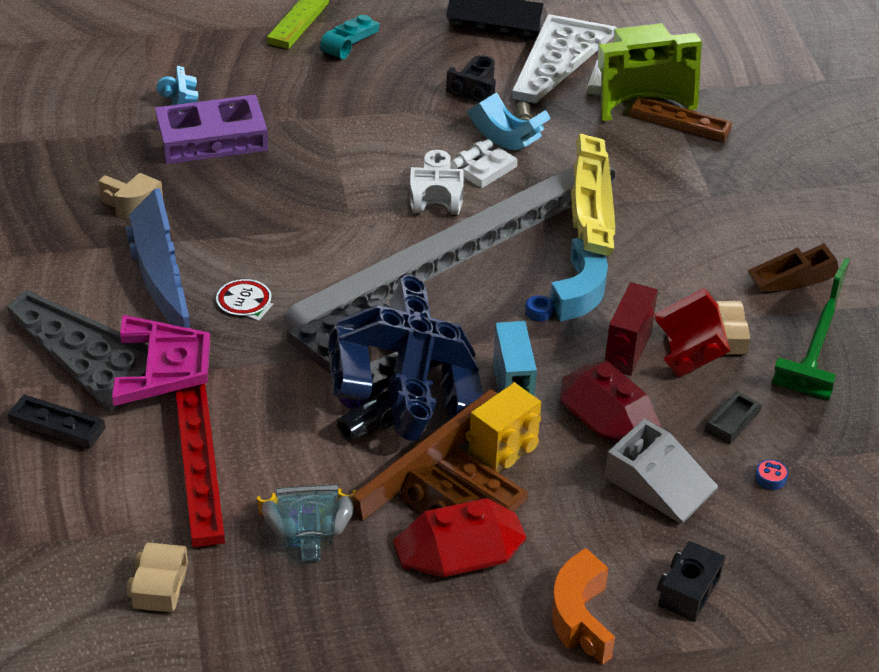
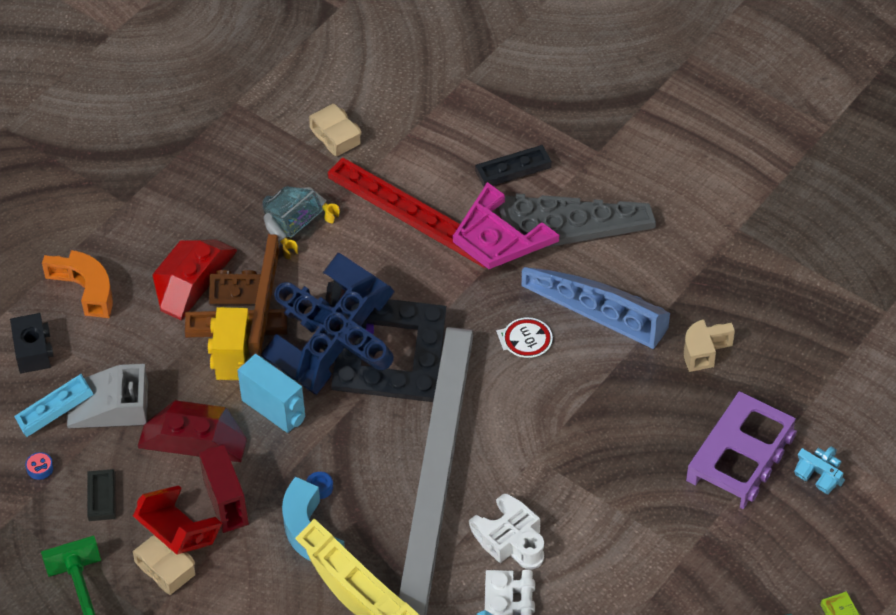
camera: 140 degrees right, 10 degrees up
none -> medium azure tile [14,374,94,437]

